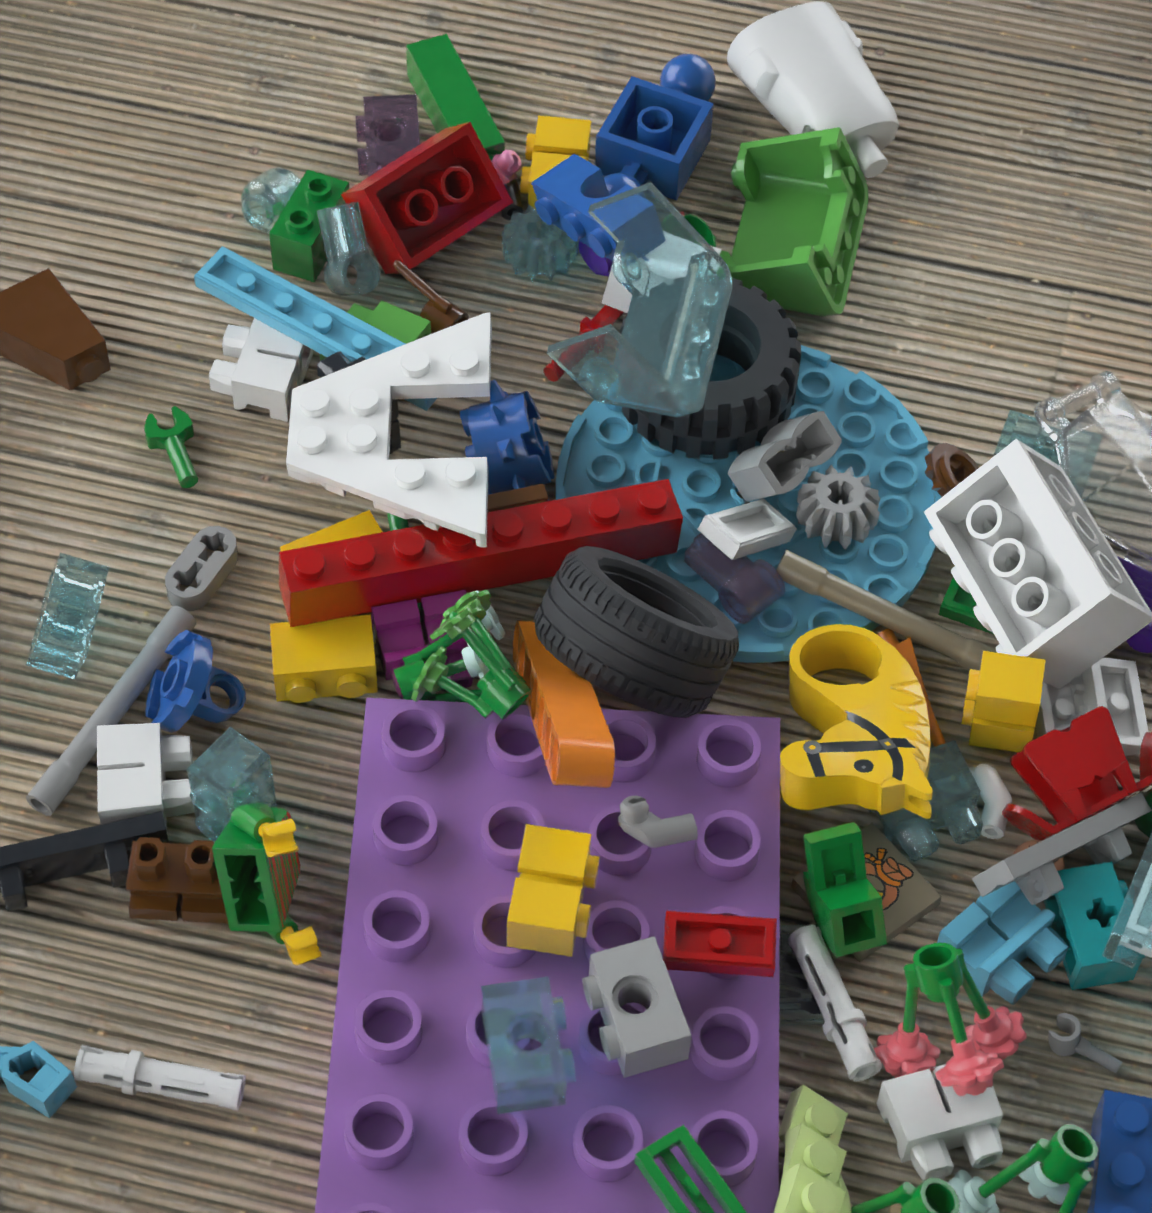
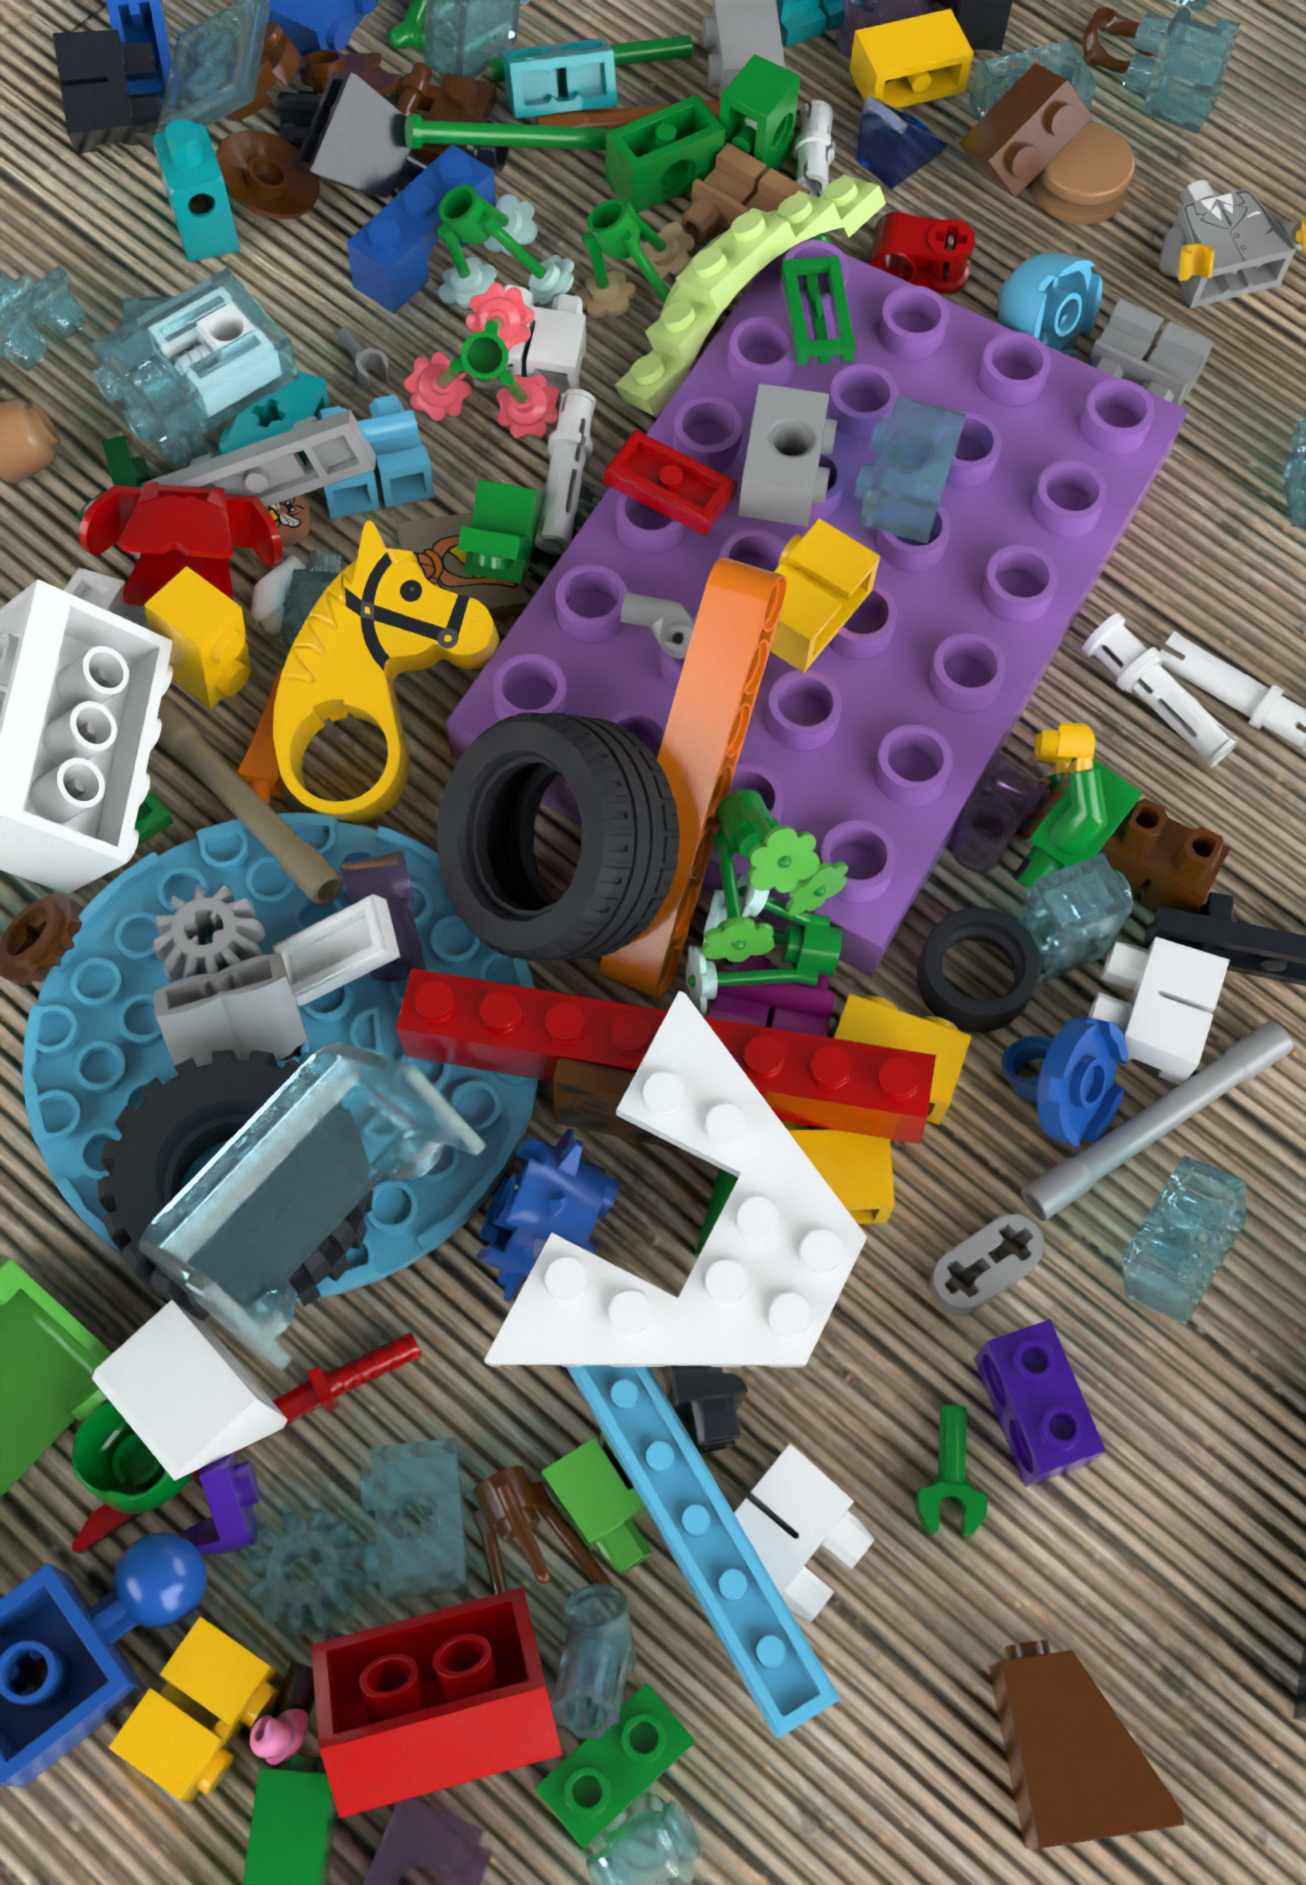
camera: 155 degrees left, 10 degrees up
blue arch [531,154,667,267] -> none
none -> clear light blue brick [360,1438,470,1601]
none -> black tyre [917,907,1041,1033]
none -> clear purple piece [951,753,1052,872]
none -> dark purple brick [973,1319,1106,1487]
none -> white pin [1081,613,1239,768]

